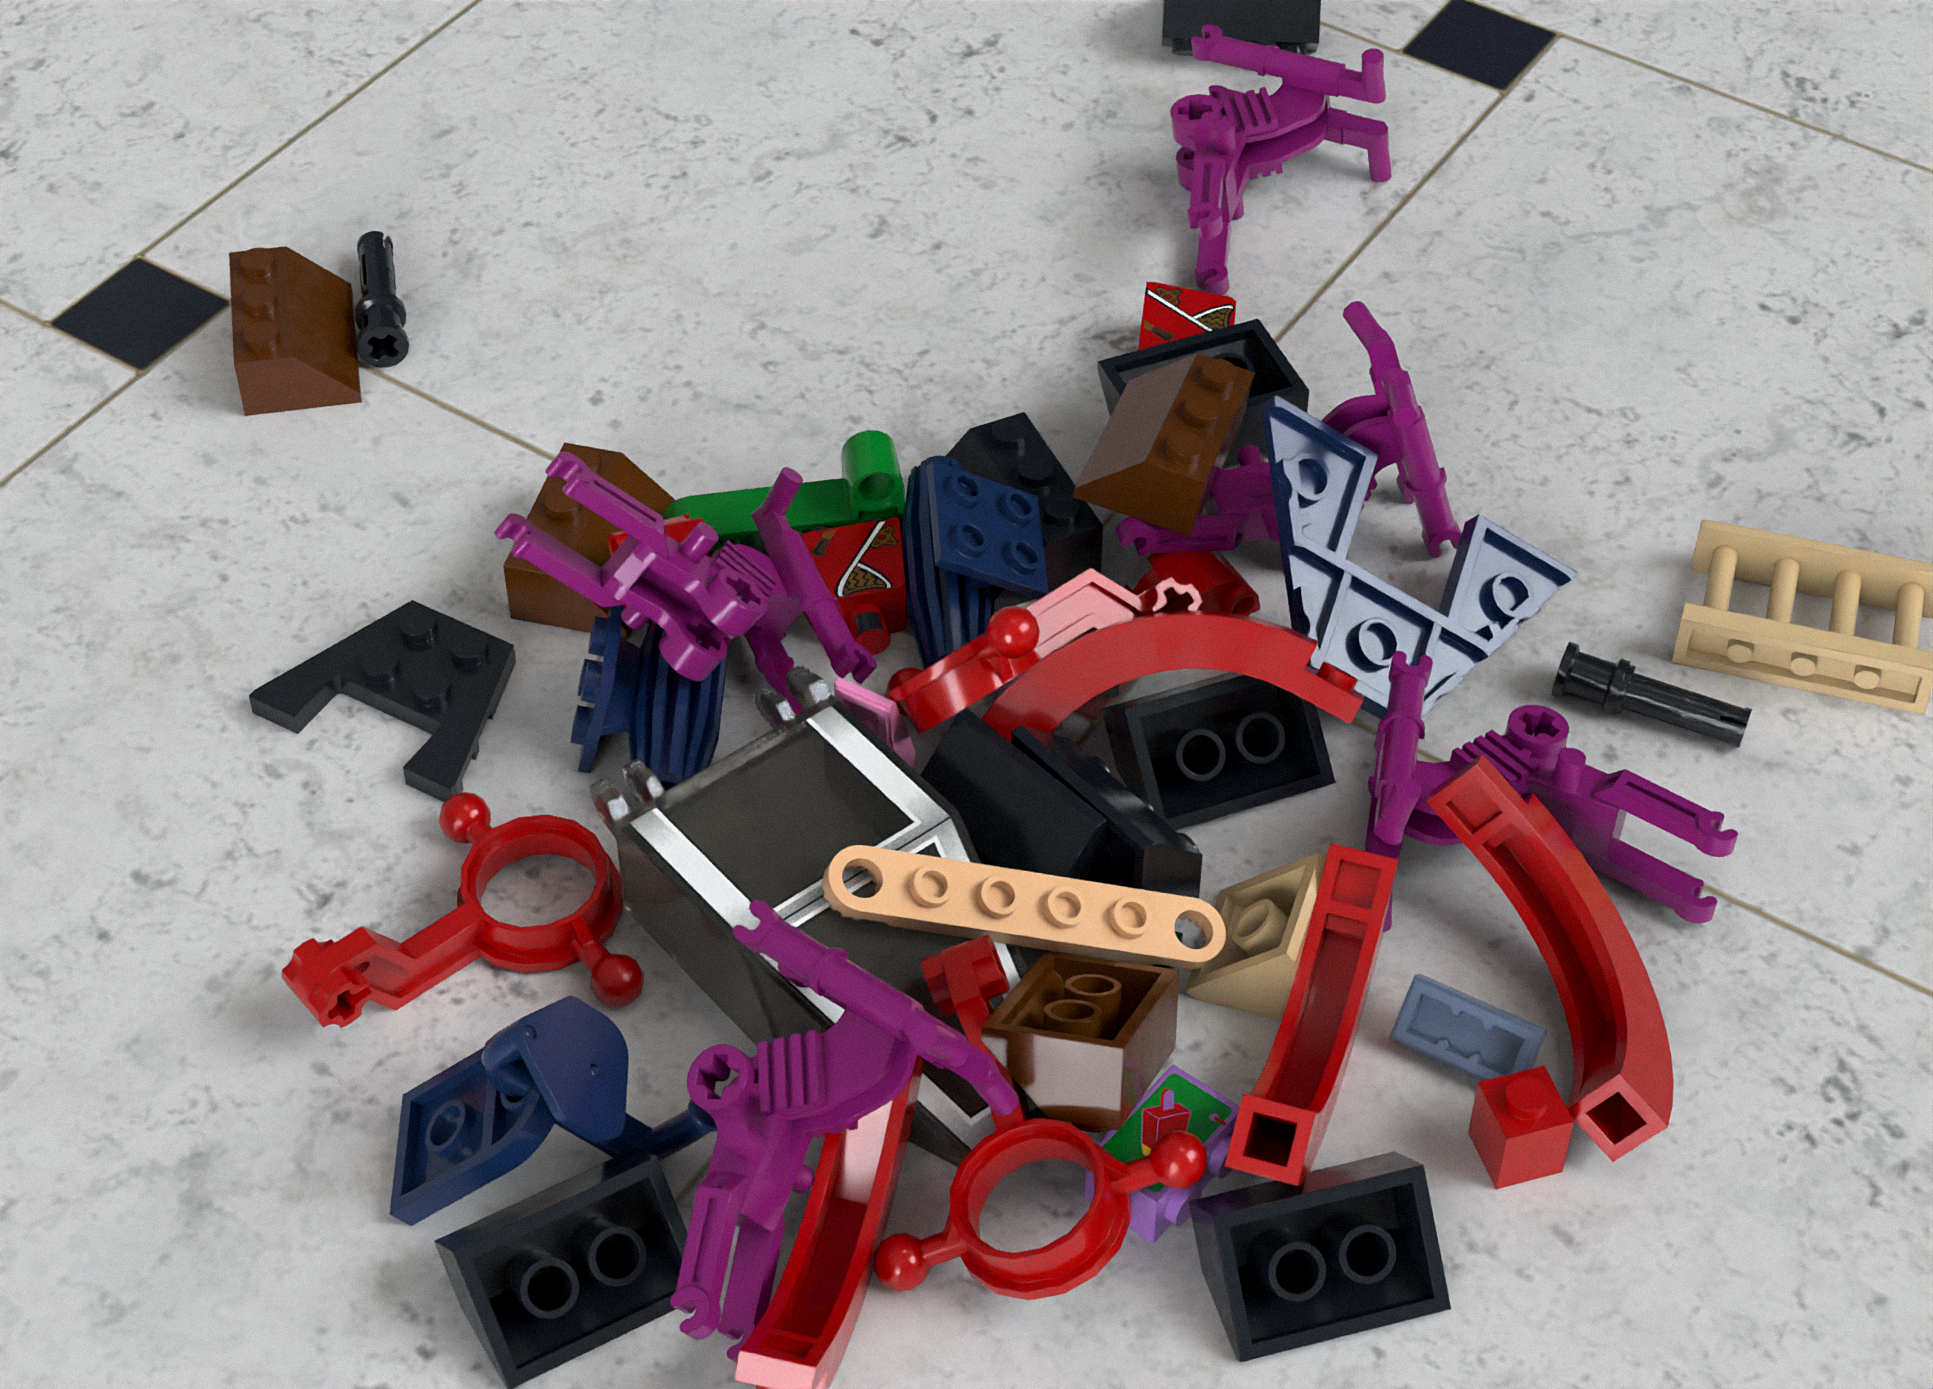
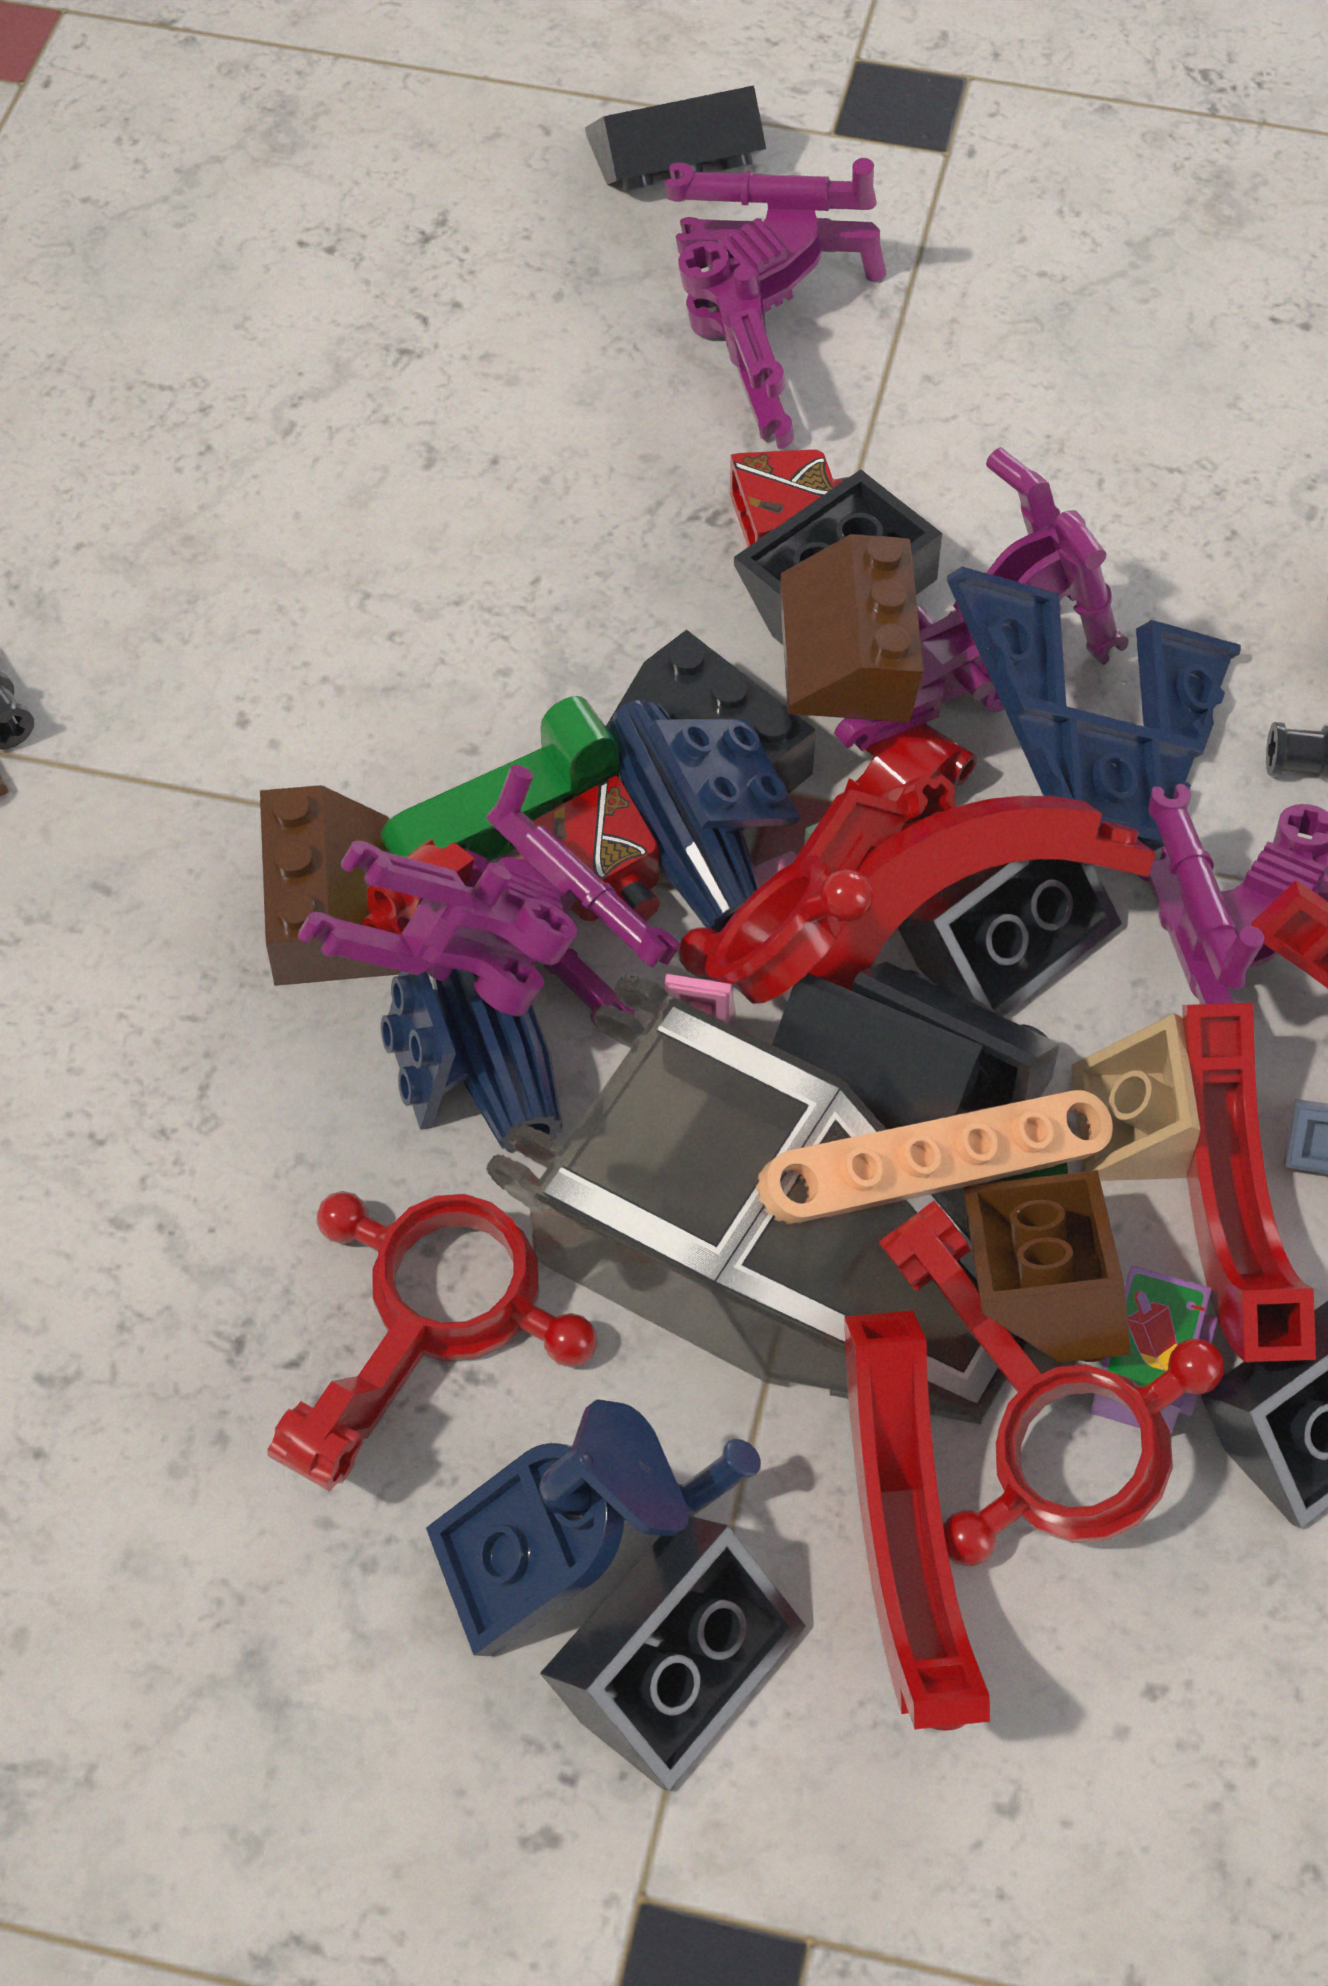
camera: 20 degrees left, 10 degrees up
black wing [249,600,516,802] -> none
magenta piece [670,900,1019,1363] -> none

